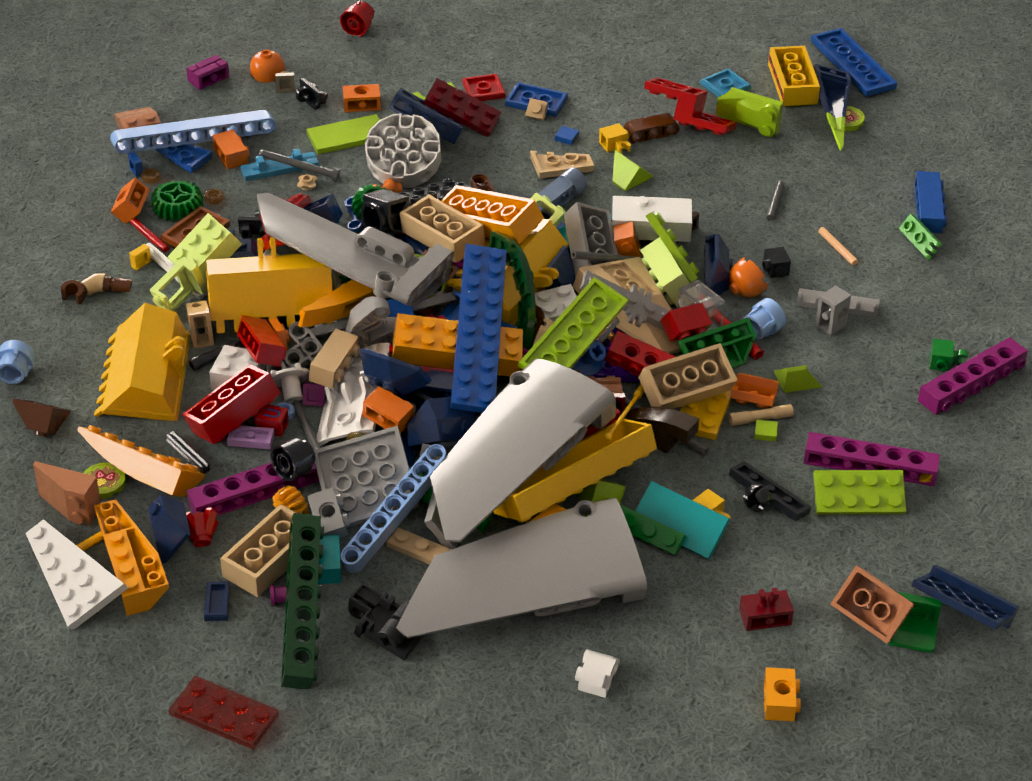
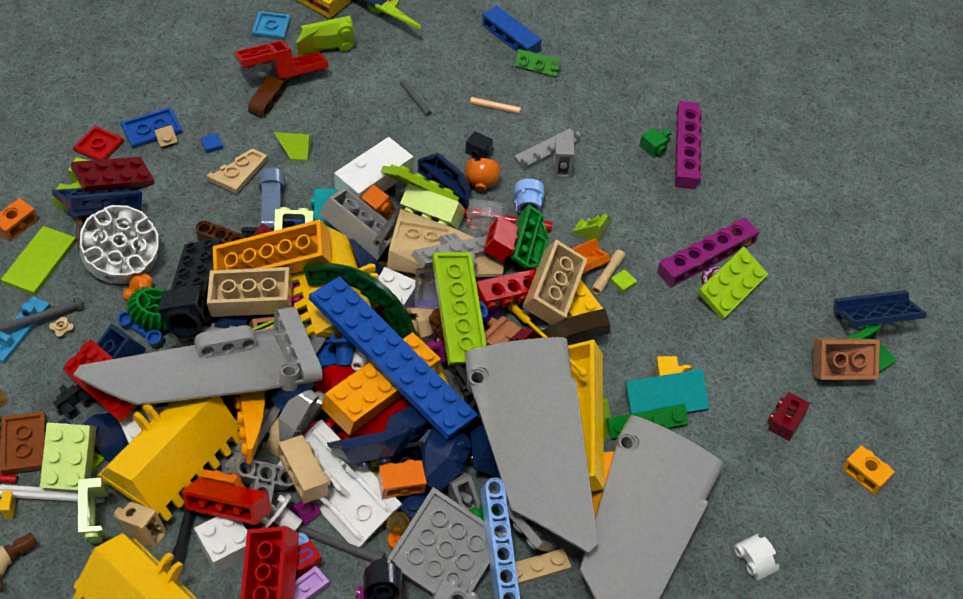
camera: 50 degrees left, 10 degrees up
yellow brick [599,123,631,154] -> none
black plate [729,461,812,521] -> none

